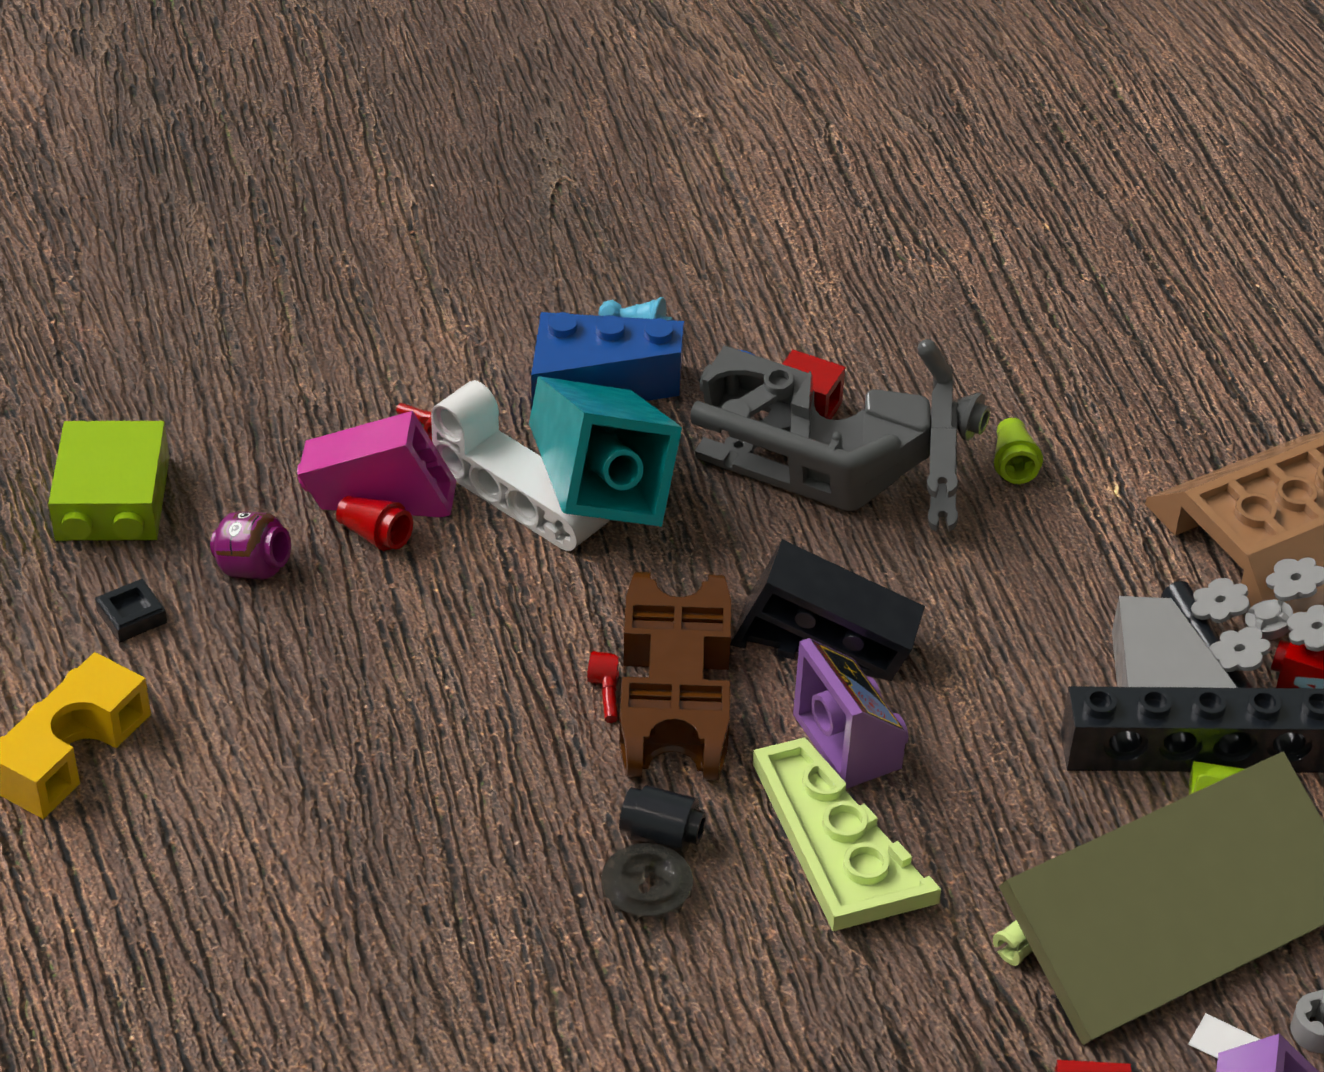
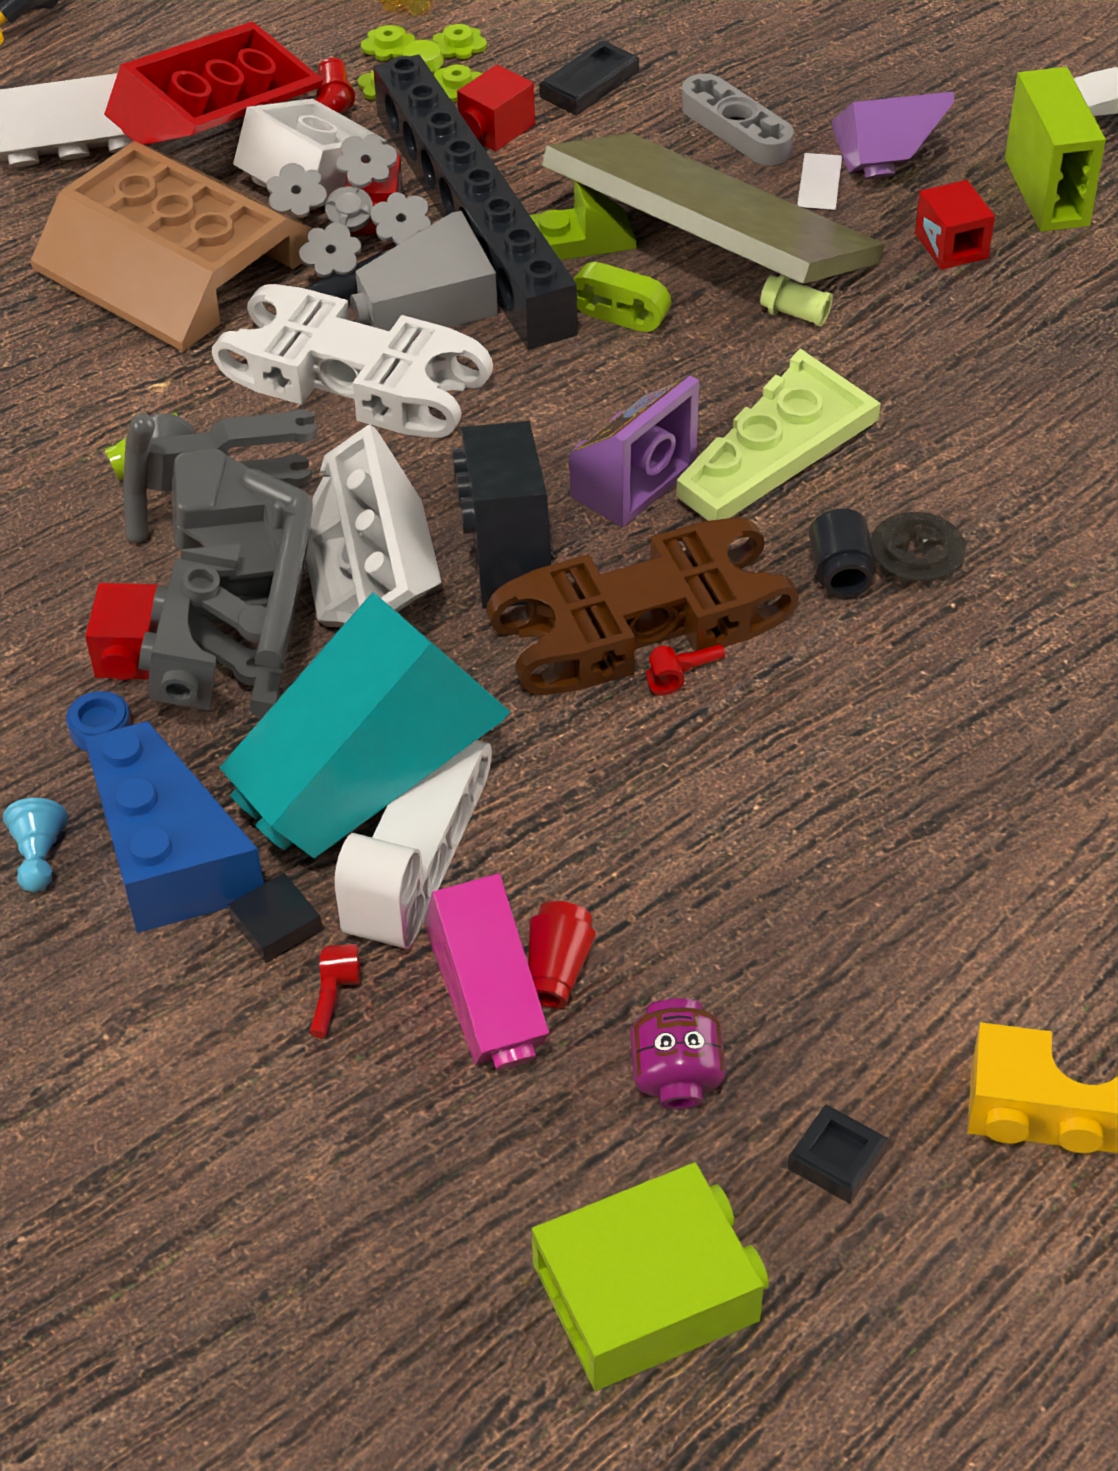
camera: 110 degrees left, 5 degrees up
none -> white piece [212,284,493,438]
none -> black tile [228,873,322,962]
none -> white wedge [306,424,442,627]
none -> lime beam [573,262,672,332]

